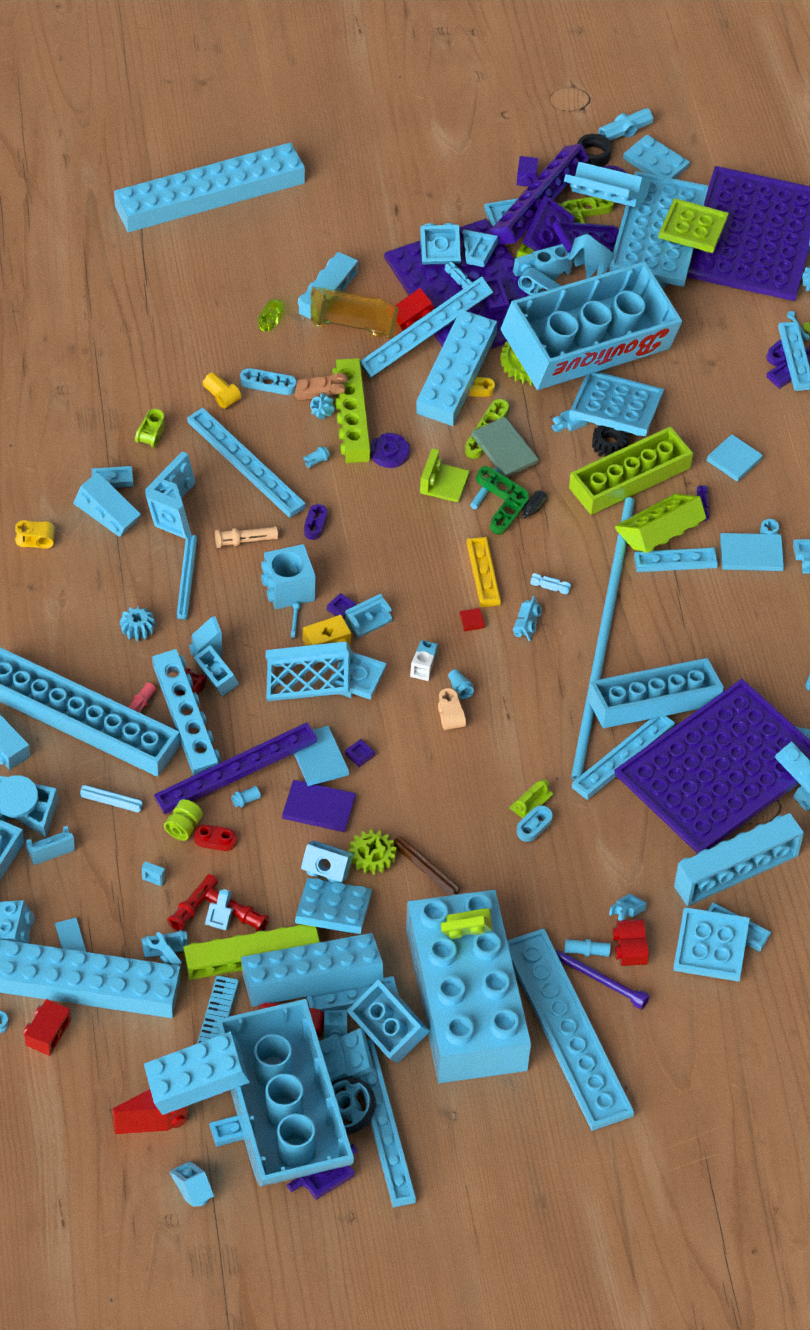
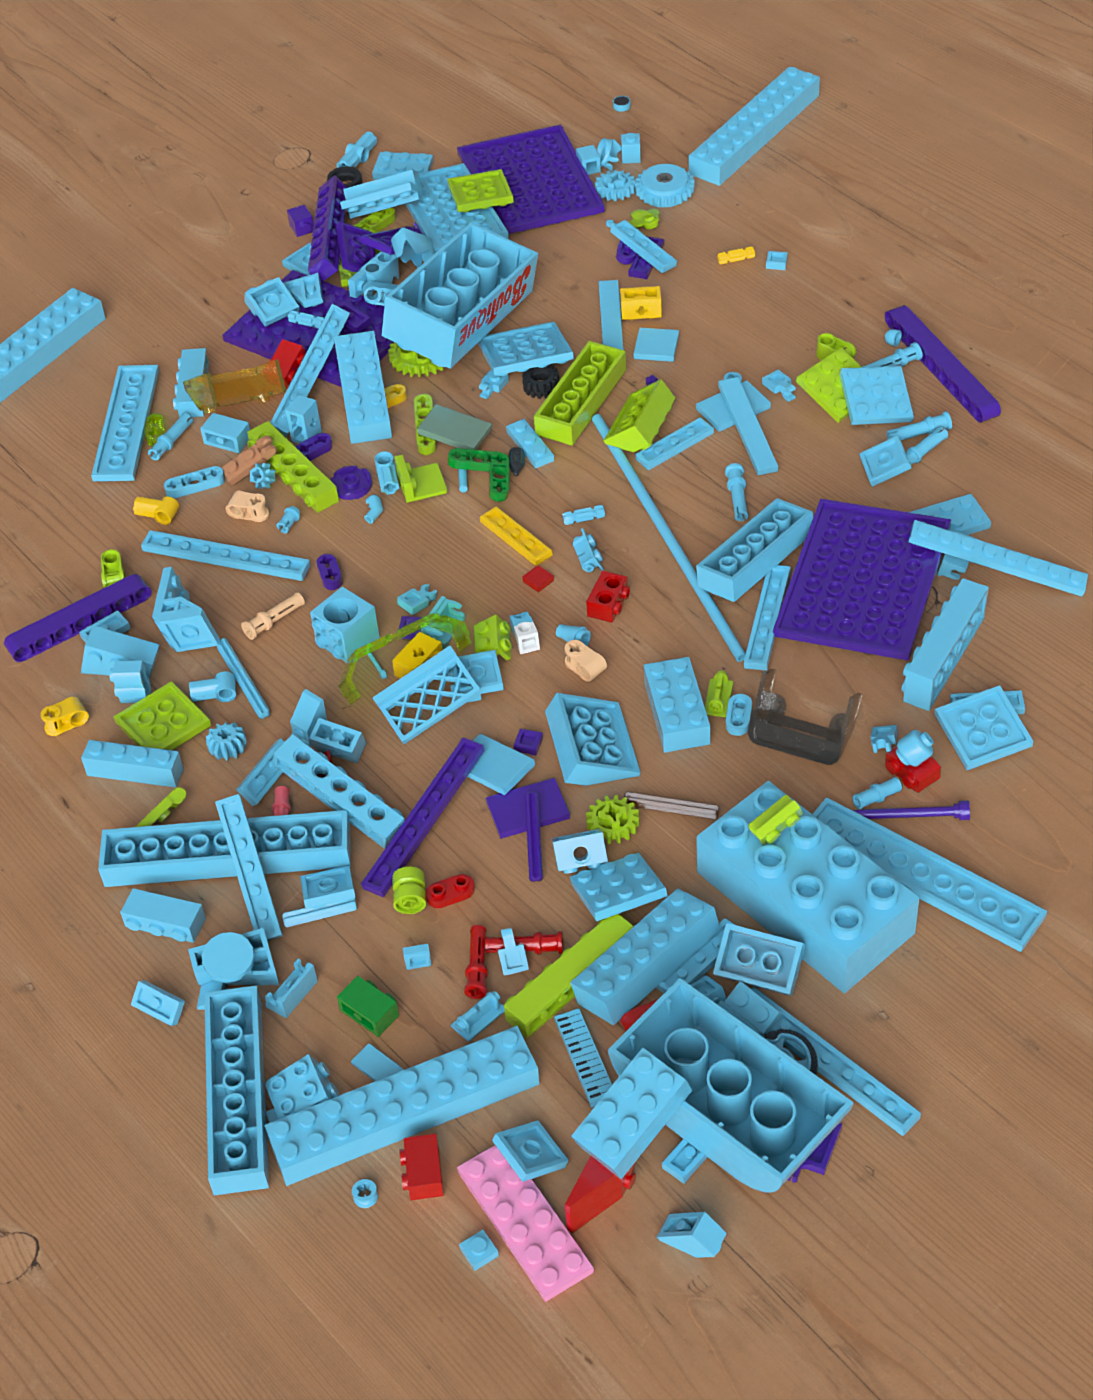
camera: 25 degrees left, 5 degrees down
medium azure plate [146,932,182,966] -> none
medium azure pin [231,786,261,808] -> none
none -> dark purple beam [4,574,151,662]
none -> medium azure brick [81,740,184,788]
none -> medium azure plate [91,365,159,481]
none -> medium azure brick [110,660,151,703]
none -> lime plate [113,681,211,750]
none -> lime hinge [136,787,186,827]
none -> medium azure pin [148,413,193,460]
none -> medium azure piece [189,671,236,702]
none -> medium azure brick [200,413,250,454]
none -> medium azure plate [215,794,283,941]
none -> light nougat piece [226,491,270,522]
none -> medium azure plate [236,738,284,806]
none -> medium azure brick [285,395,322,443]
none -> dark purple beam [296,433,332,461]
none -> medium azure plate [300,865,355,909]
none -> green brick [337,975,399,1038]
none -> clear neon green windscreen [338,613,472,705]
none -> medium azure arm [364,495,383,524]
none -> medium azure piece [375,451,399,495]
none -> medium azure plate [397,584,437,615]
none -> bright pink plate [457,1145,594,1302]
none -> medium azure plate [459,1230,499,1271]
none -> lime bracket [474,614,512,661]
none -> medium azure plate [492,1120,569,1182]
none -> medium azure plate [506,419,554,468]
none -> dark purple axle [525,792,543,882]
none -> medium azure slope [545,693,641,786]
none -> red brick [586,570,630,623]
none -> medium azure tile [599,280,623,350]
none -> yellow brick [620,286,661,320]
none -> medium azure brick [643,657,710,753]
none -> medium azure tile [718,377,778,476]
none -> medium azure pin [725,463,749,521]
none -> clear smoke windscreen [748,668,862,765]
none -> medium azure head [896,730,934,767]

